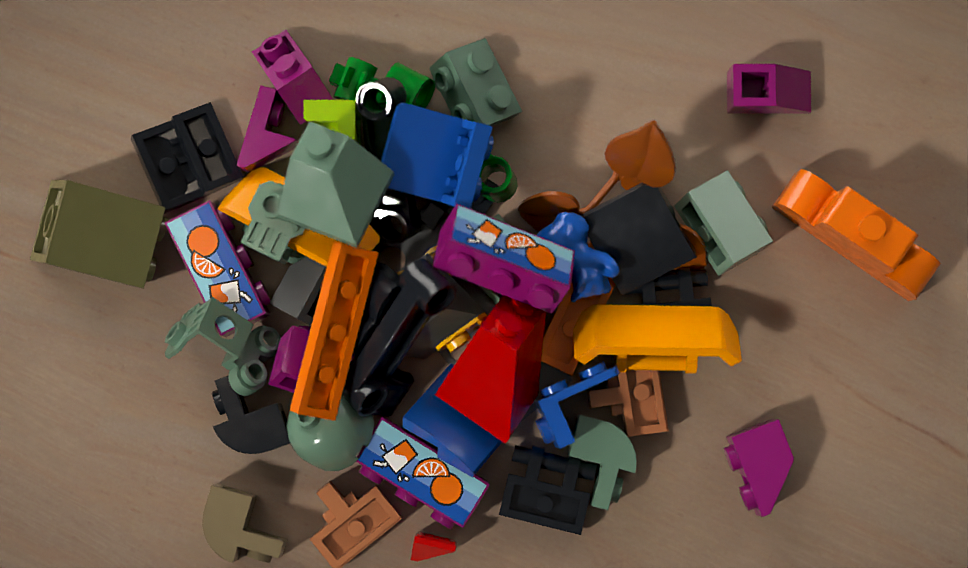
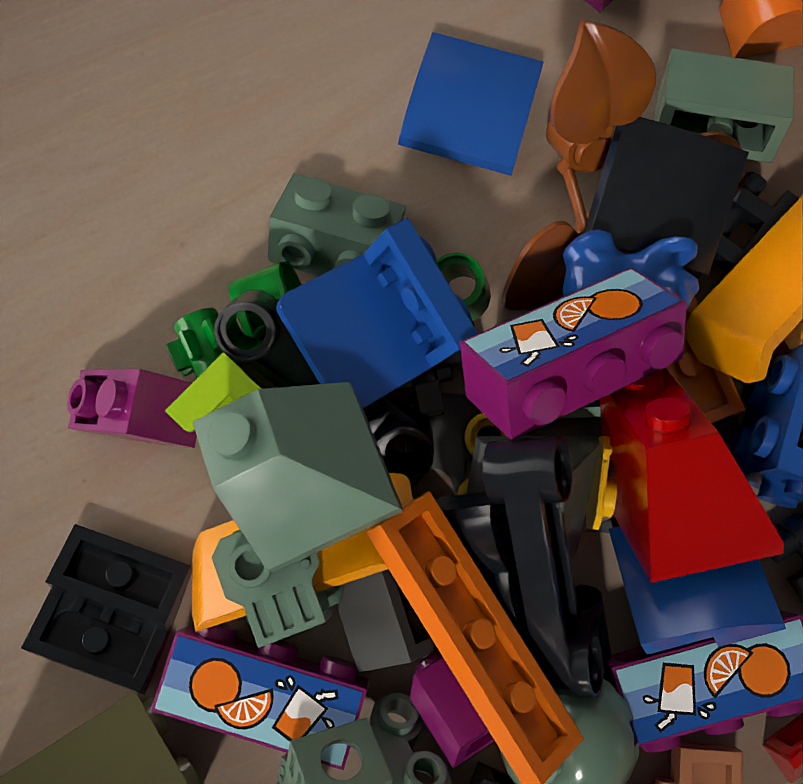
camera: 50 degrees left, 5 degrees down
magenta slope [236,85,299,172] -> none
none -> blue slope [398,32,544,176]

